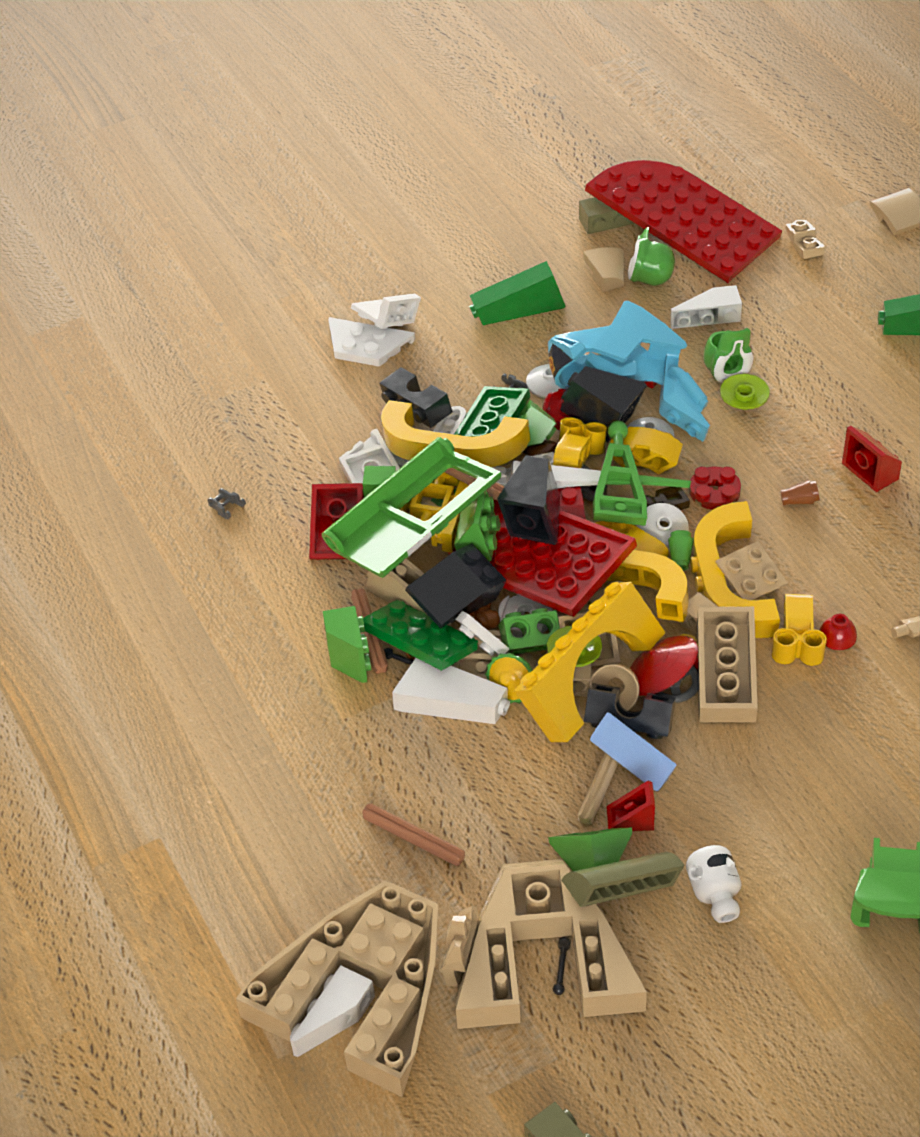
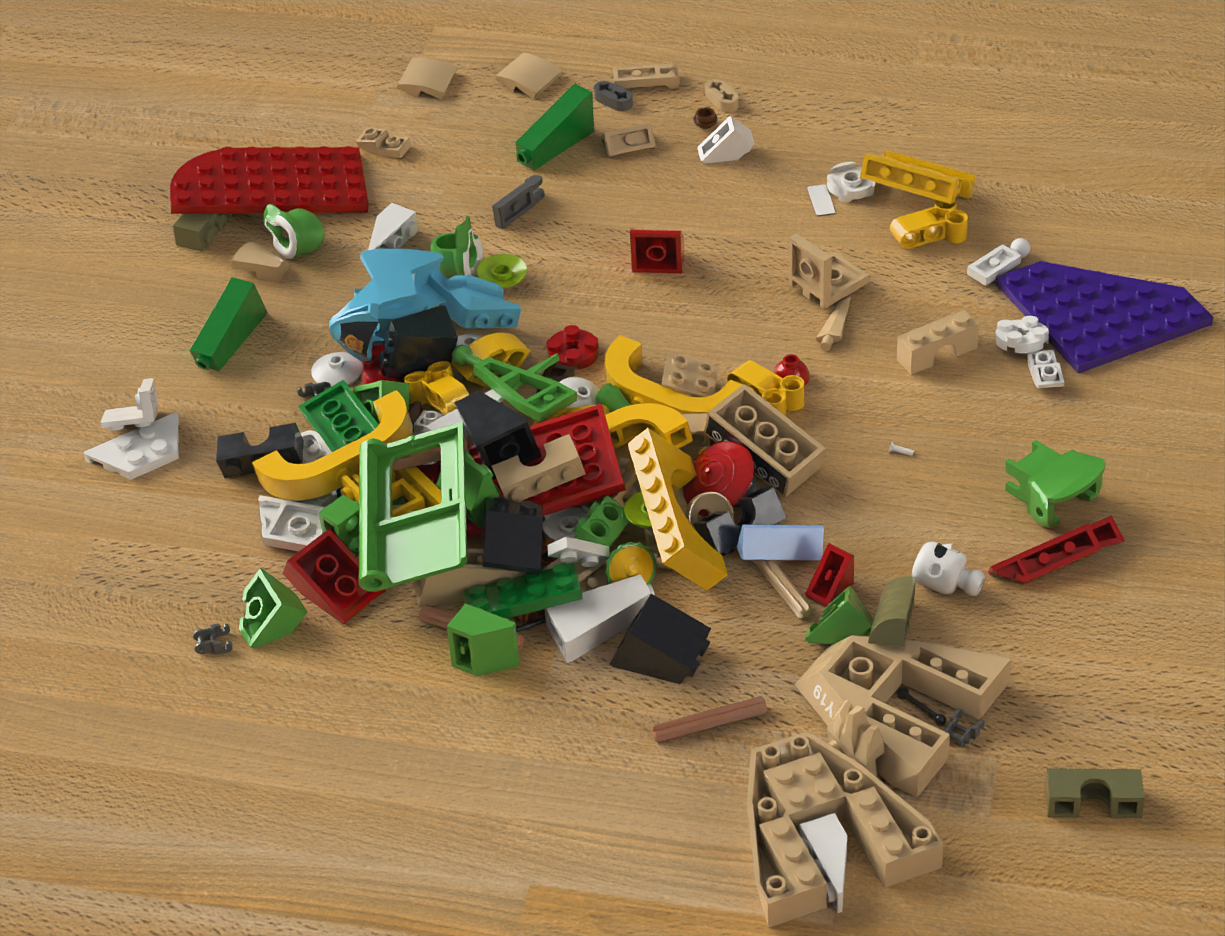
camera: 50 degrees left, 5 degrees down
dark orange cone [780,479,820,506] -> none
none -> bright green slope [239,569,308,648]
none -> dark grey hinge [492,175,545,229]
none -> tan arch [492,434,586,502]
none -> black slope [609,594,712,684]
none -> white piece [888,442,914,457]
none -> dark grey piece [943,709,985,748]
none -> red wedge [988,515,1125,585]

